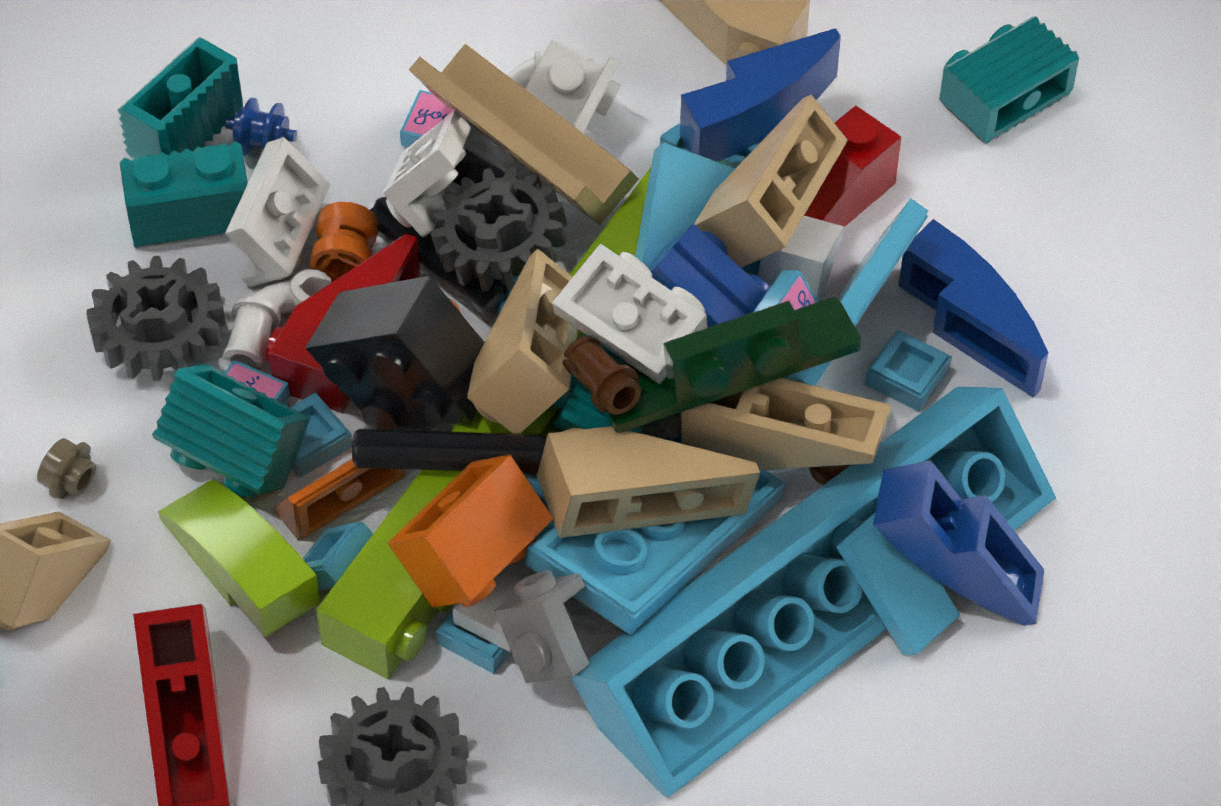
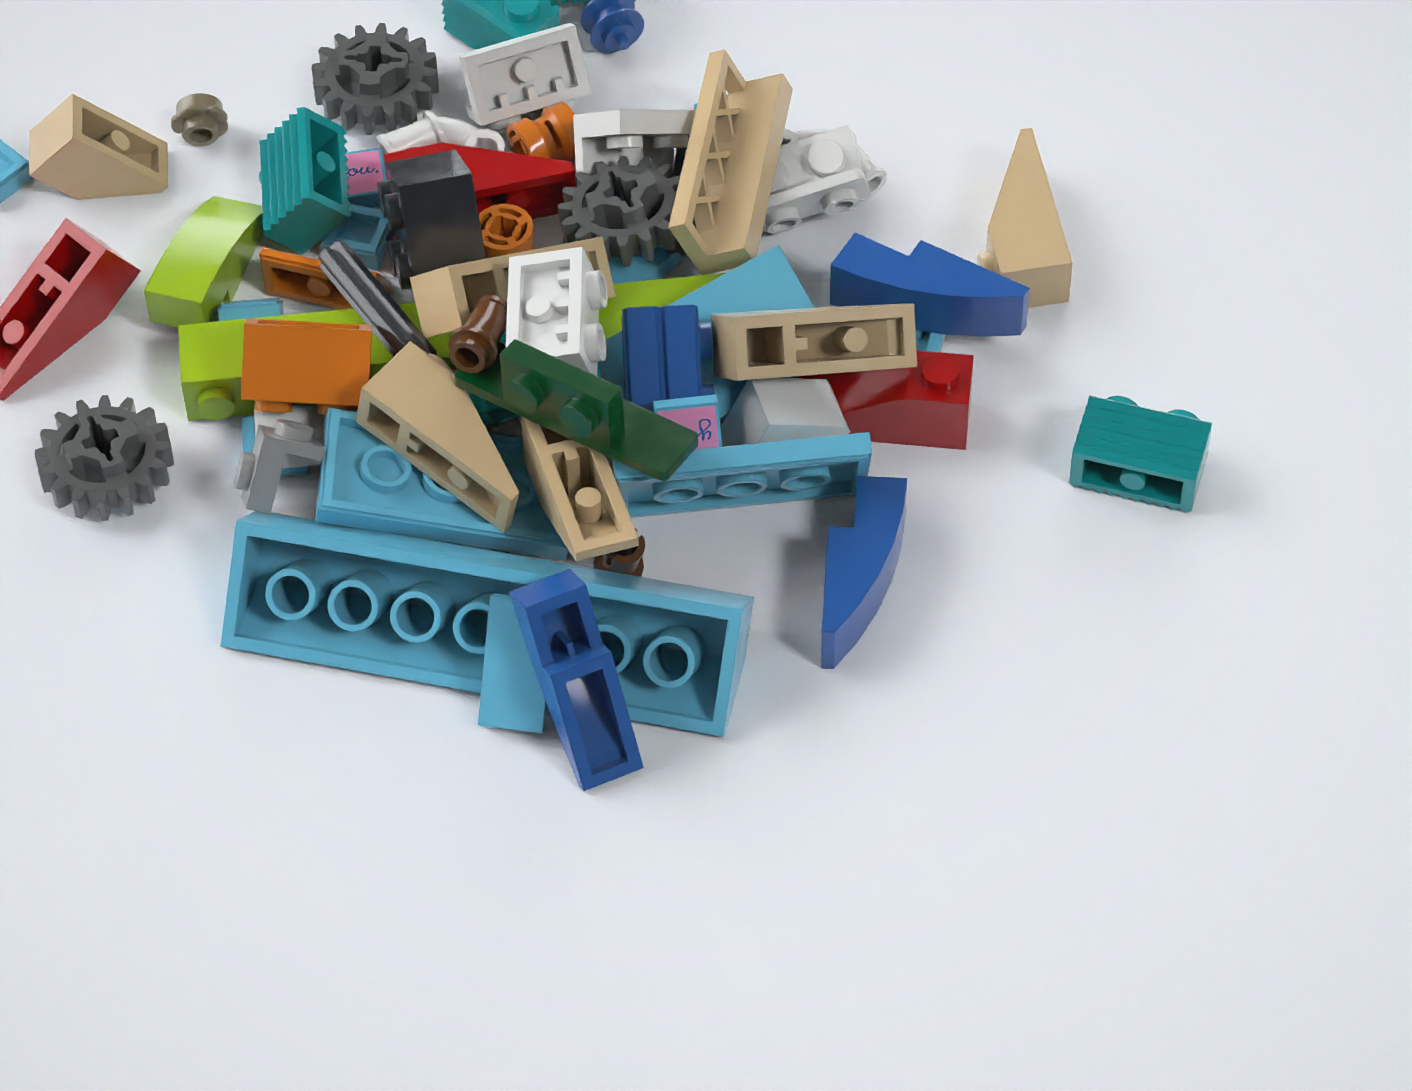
camera: 55 degrees right, 0 degrees up
medium azure tile [865,329,952,412] -> none

